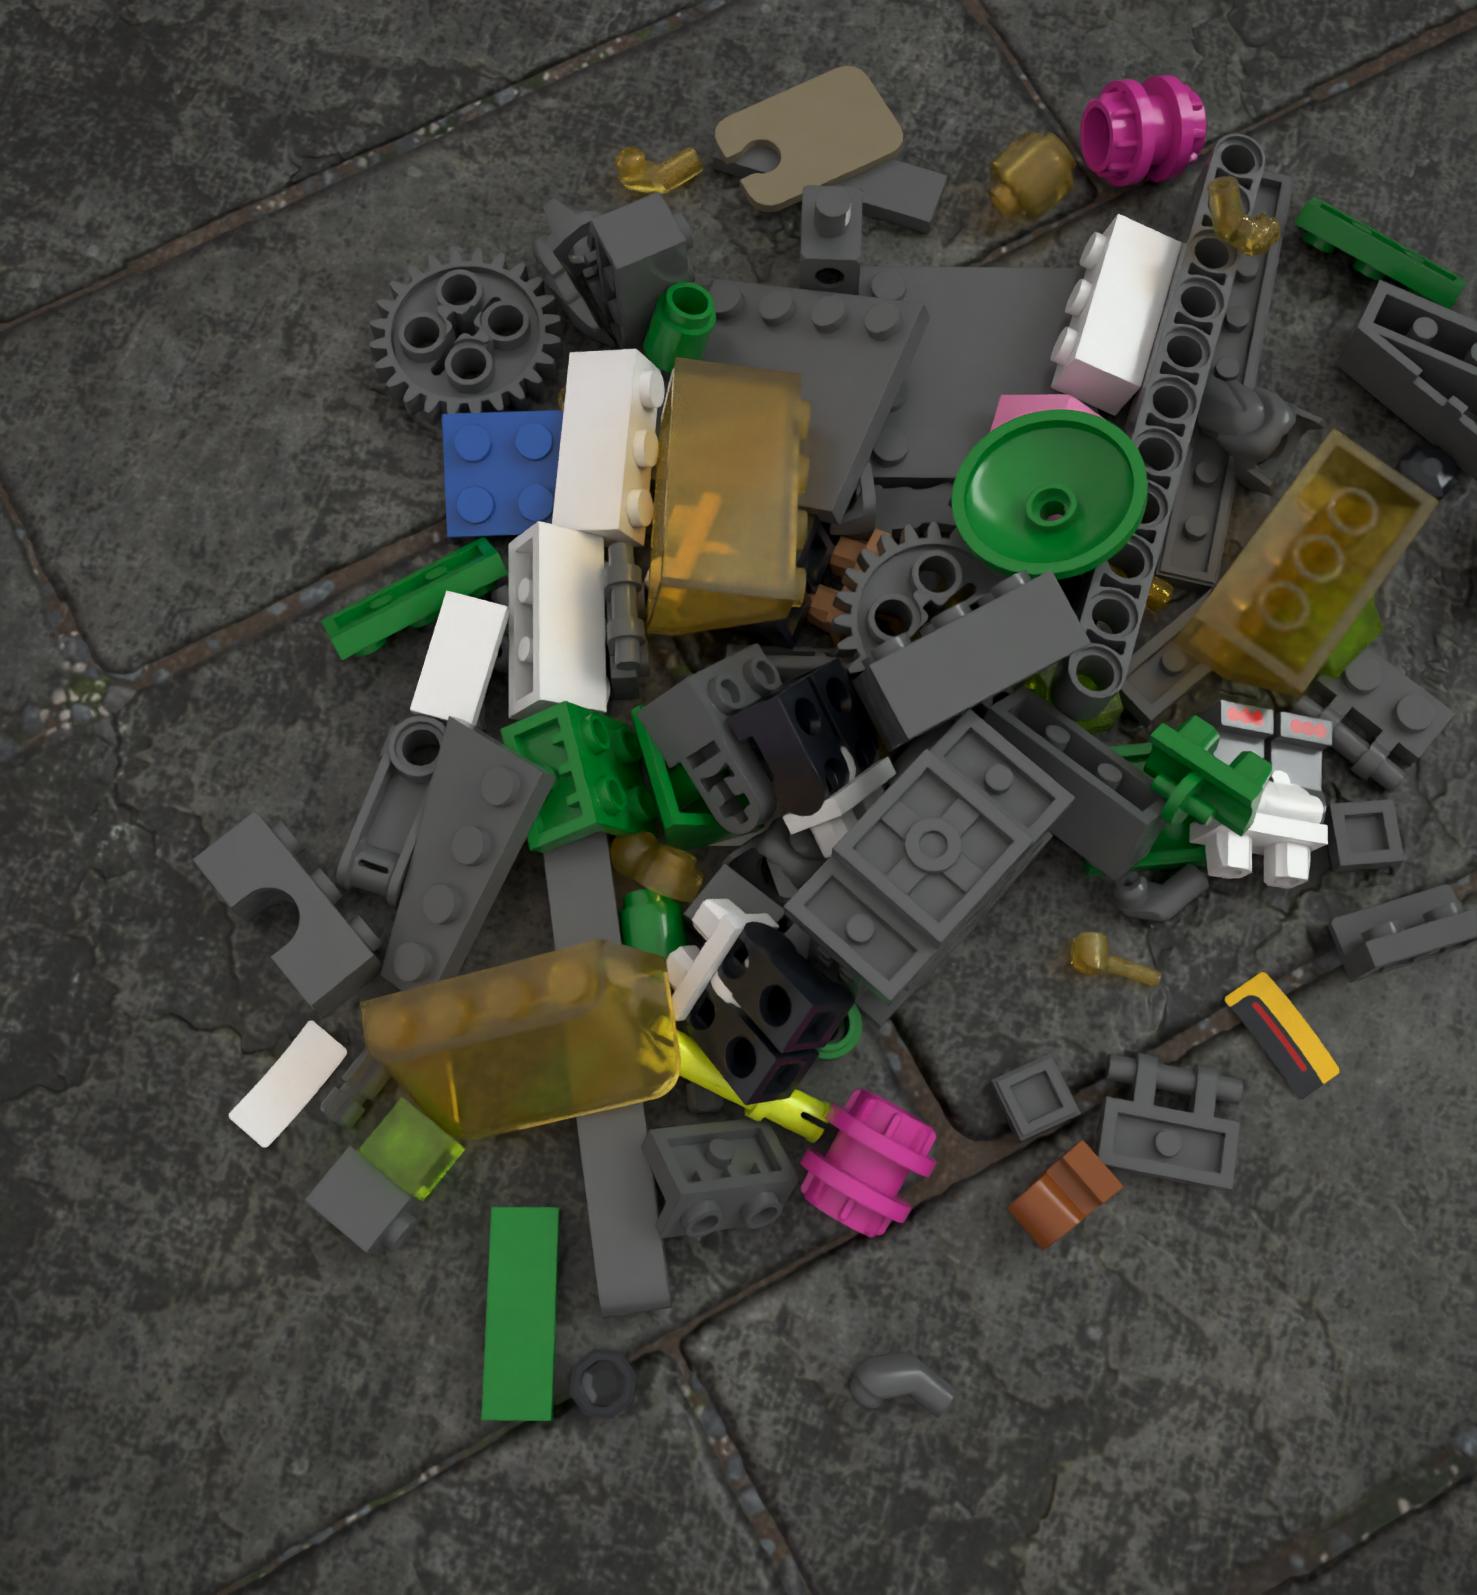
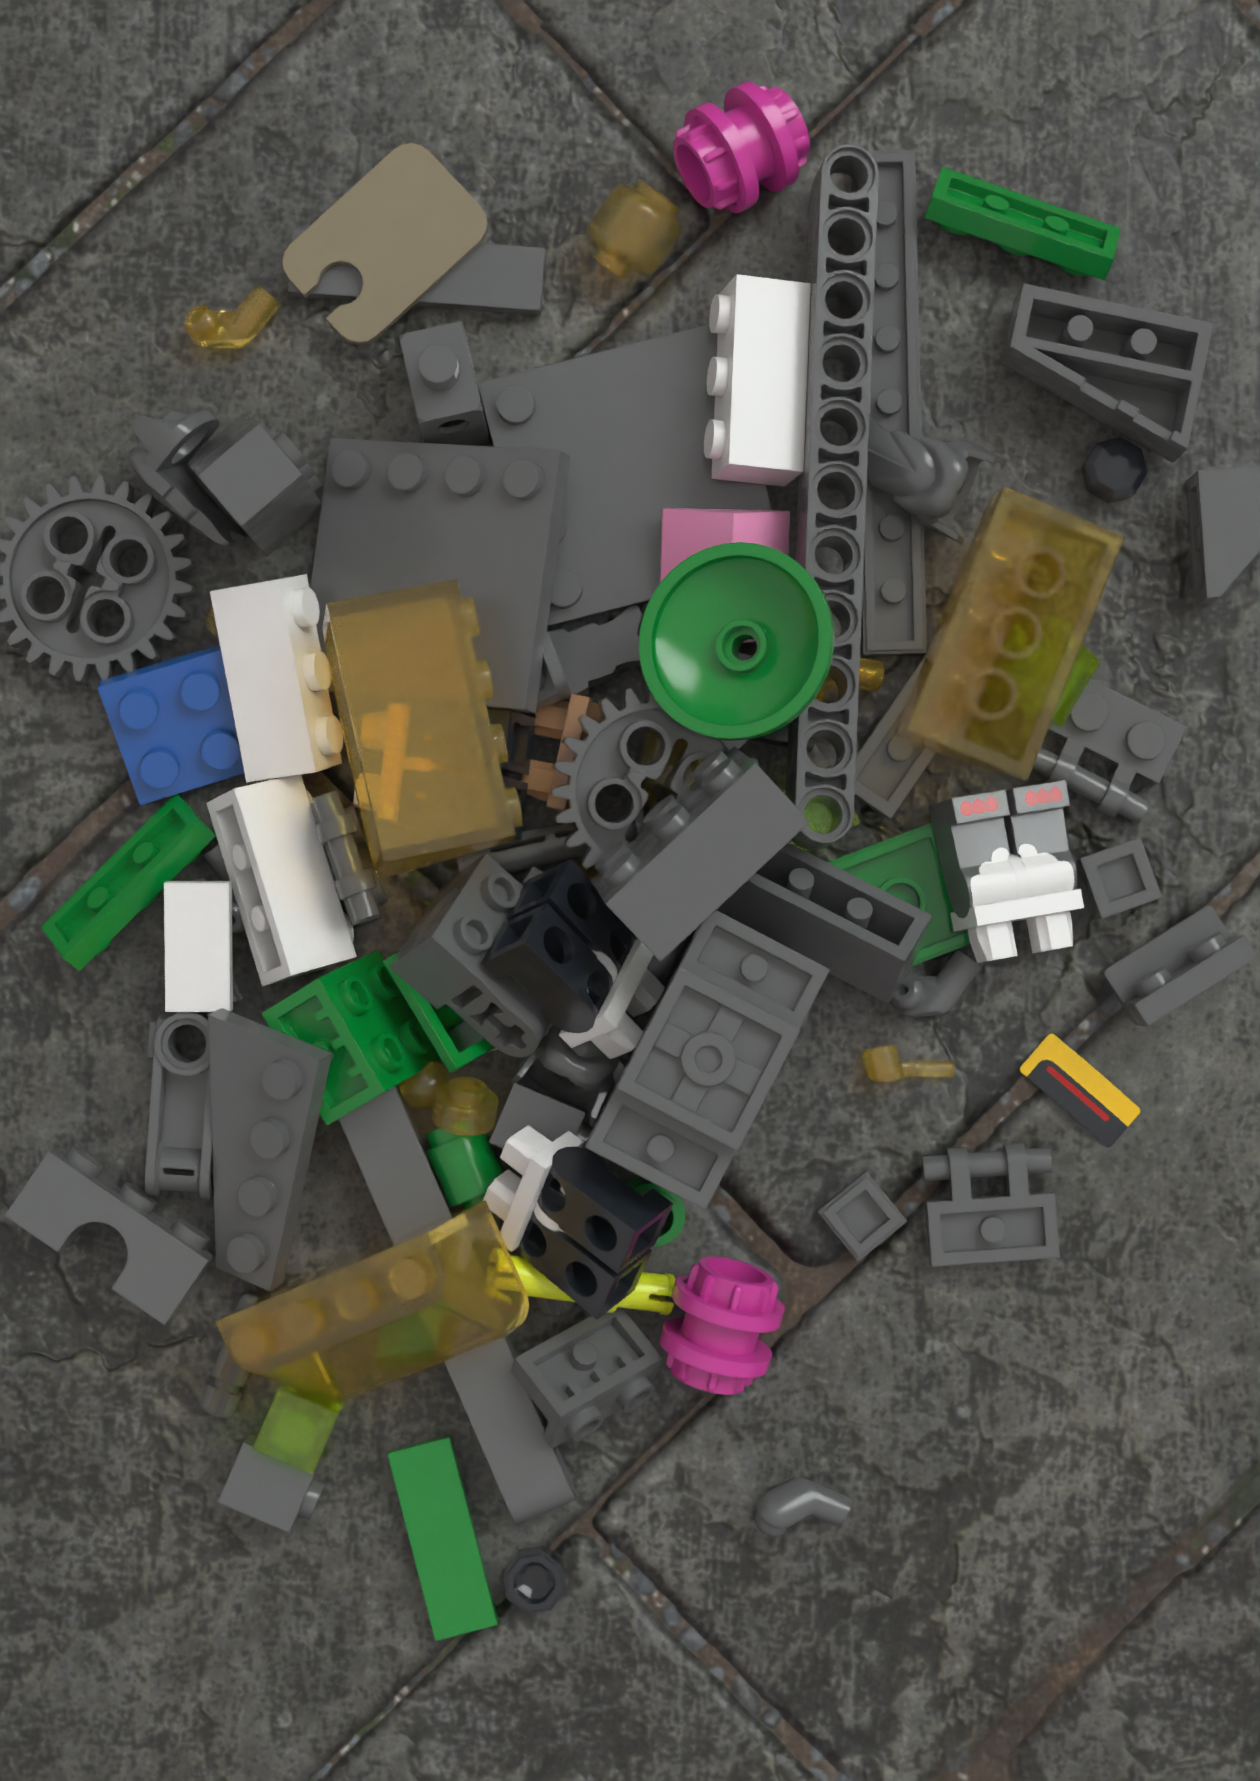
camera: 15 degrees left, 15 degrees up
white sticker [229,1020,347,1148] -> none
green brick [643,282,716,374] -> none
dark orange leg [1006,1140,1124,1251] -> none
green hips [1143,715,1272,837] -> none
clear yellow arm [1207,176,1280,256] -> none

